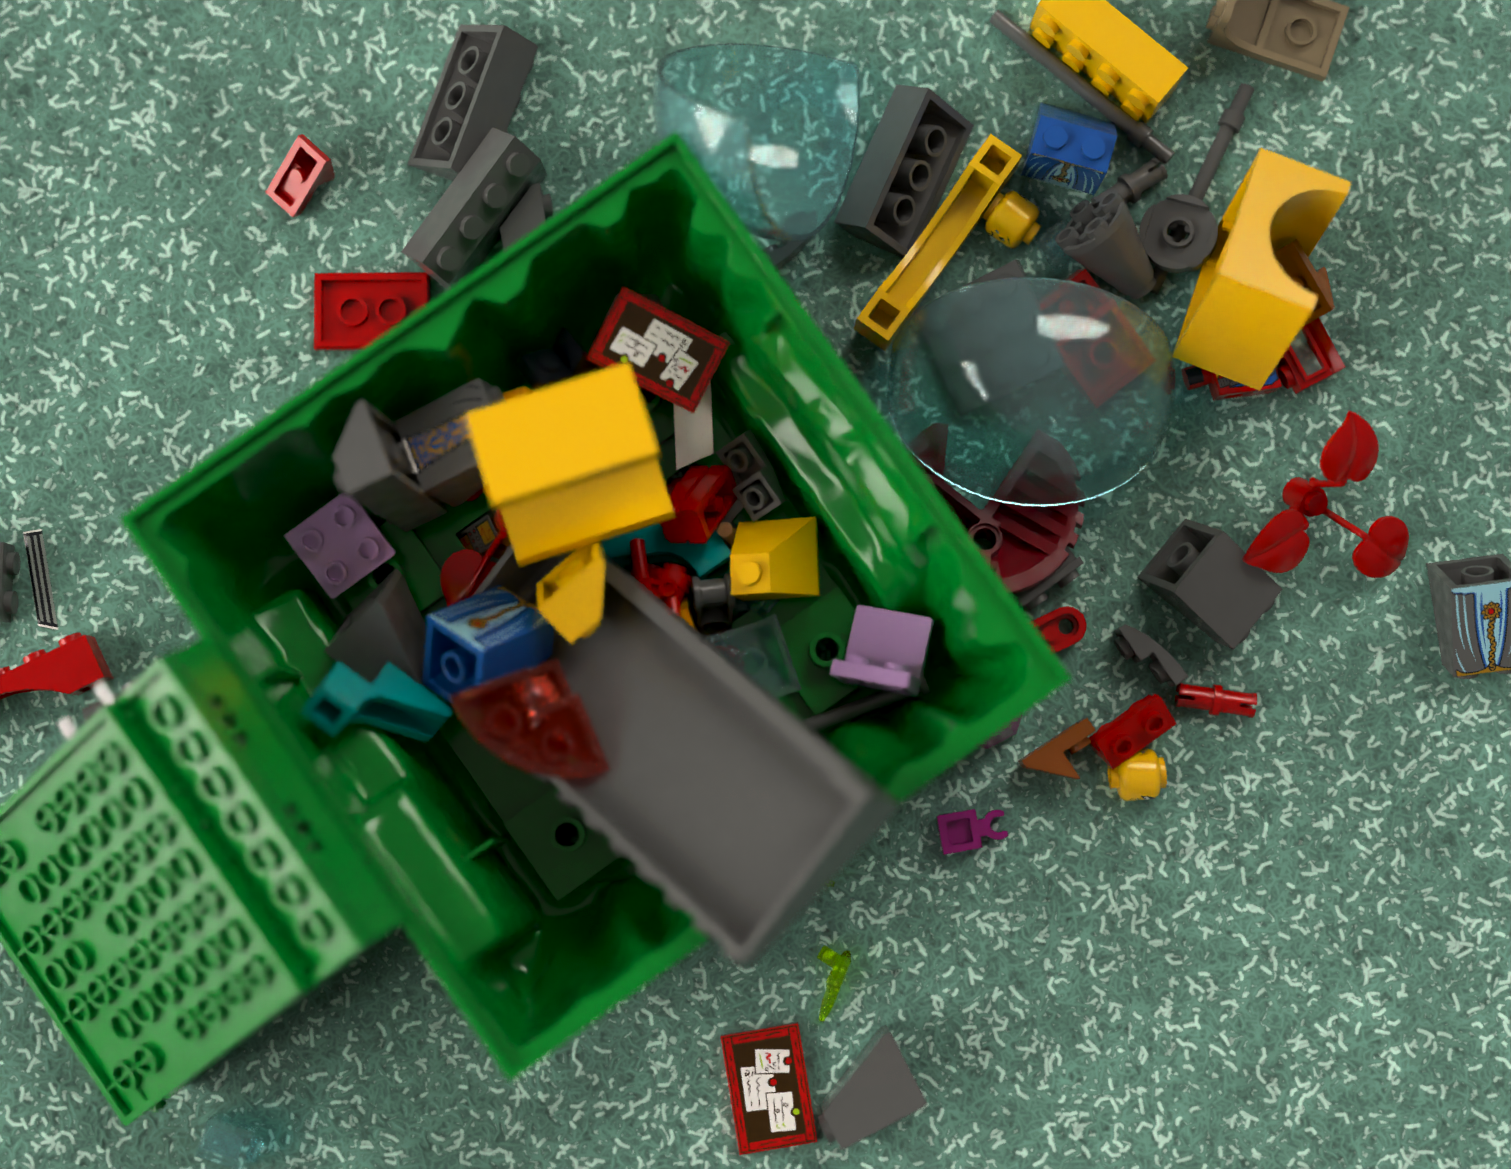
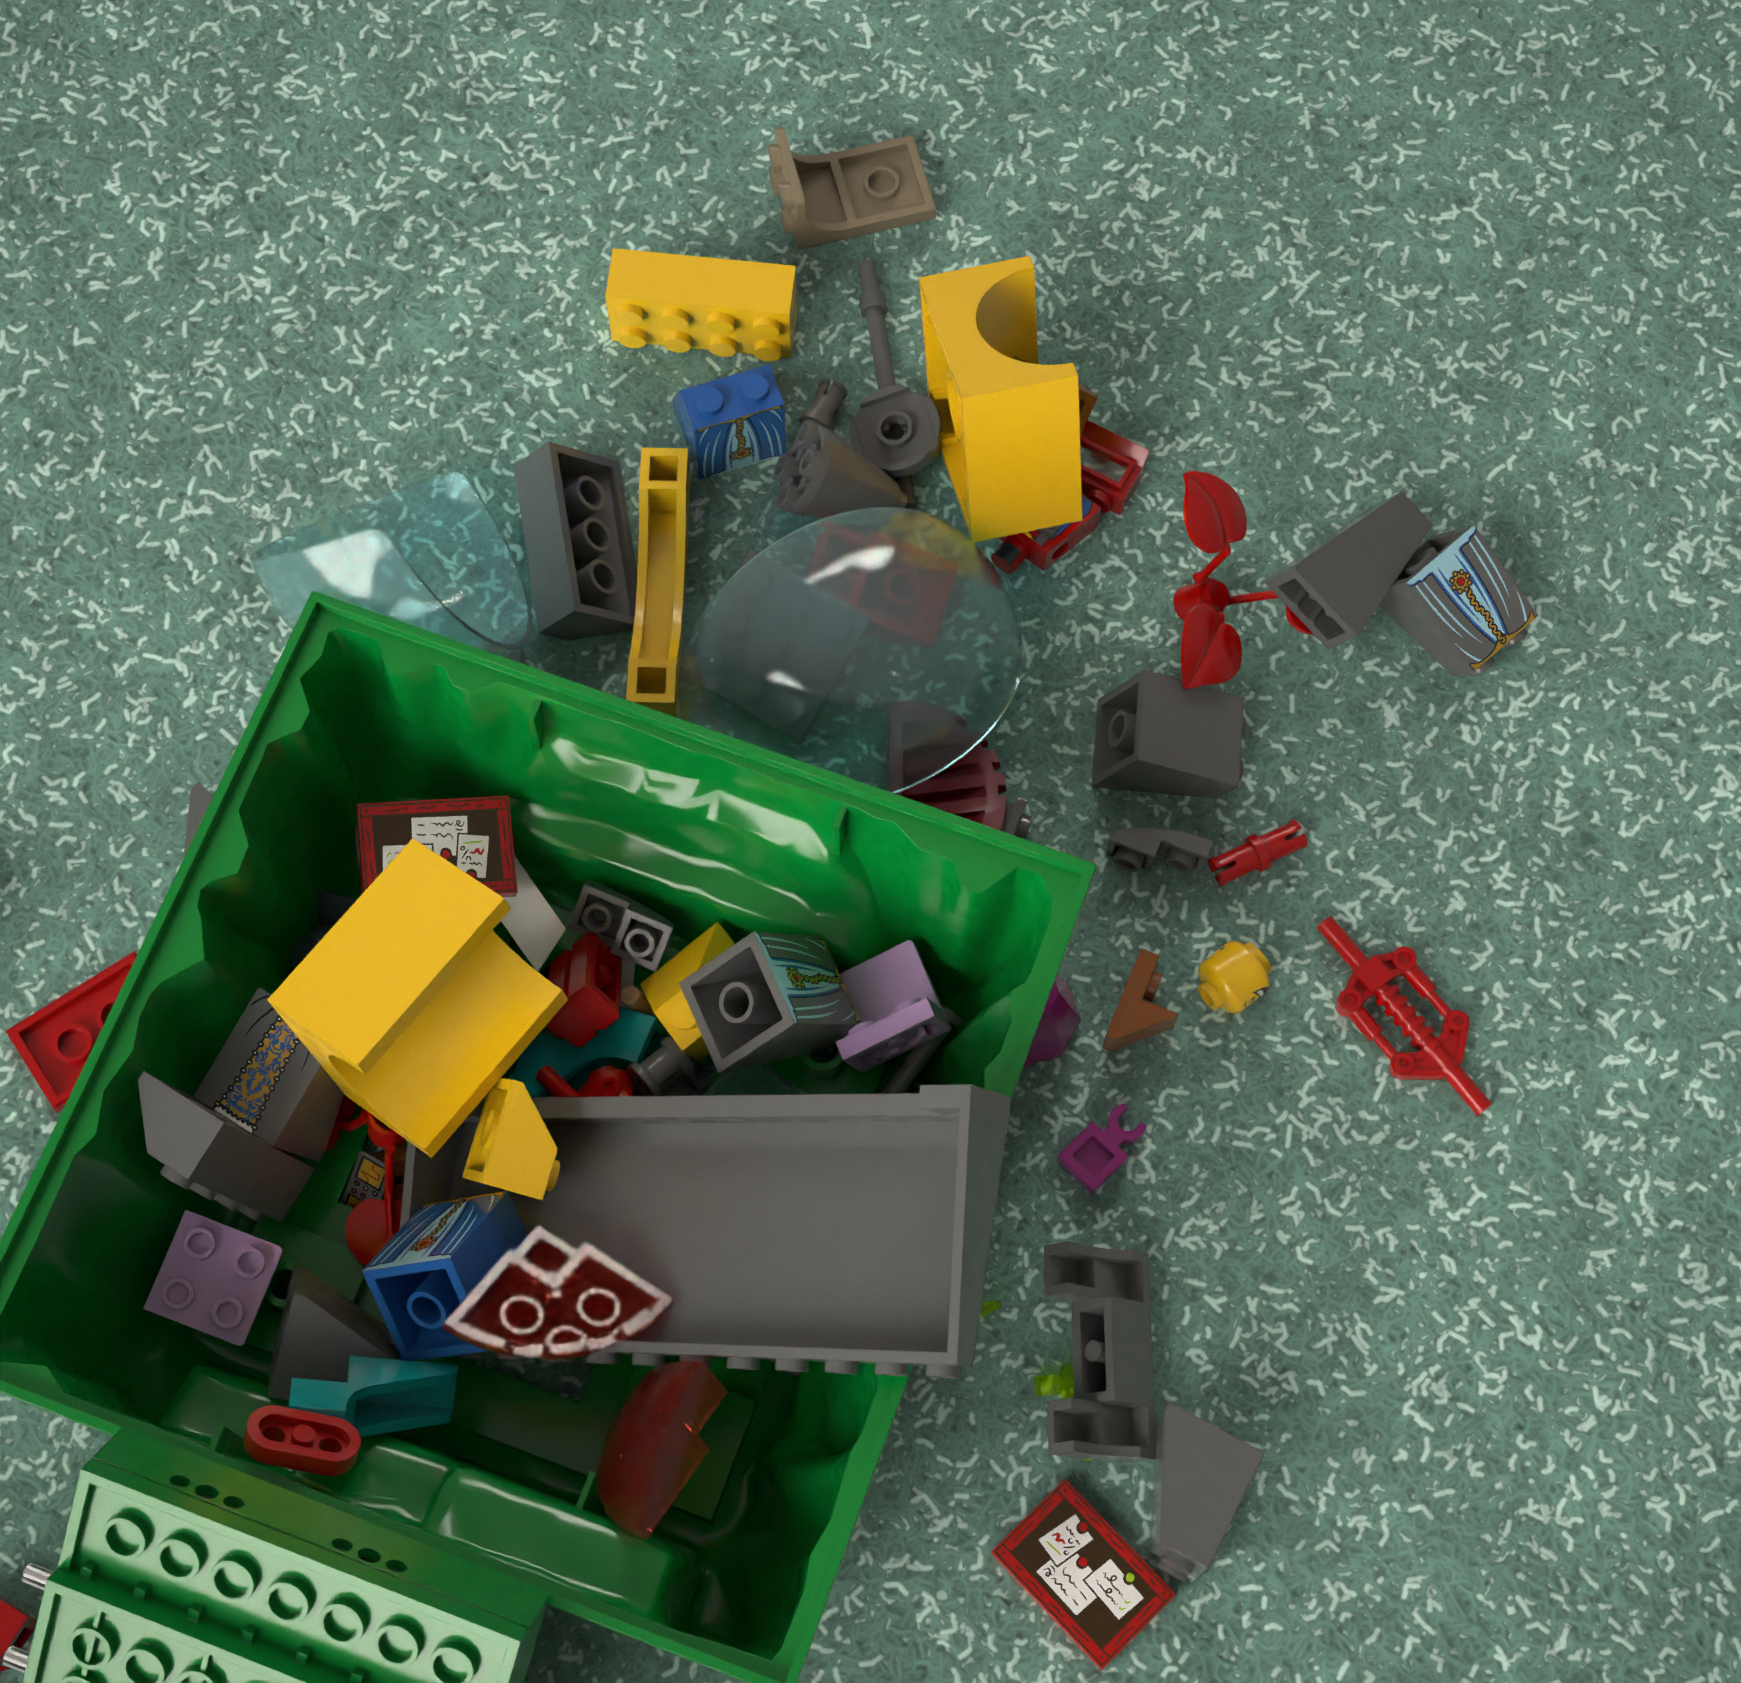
camera: 35 degrees left, 15 degrees down
dark grey slope [401,127,547,290] -> none
dark grey slope [407,24,538,181] -> none
yellow head [982,191,1042,249] -> none
dark grey bar [989,10,1175,165] -> none
red bracket [1089,694,1177,770] -> none
none -> red plate [243,1405,361,1476]
none -> clear red brick [596,1361,728,1539]
none -> dark grey slope [679,931,862,1073]
none -> dark grey bracket [1043,1241,1156,1463]
none -> dark grey slope [1266,492,1433,650]
none -> red bar [1317,916,1492,1117]

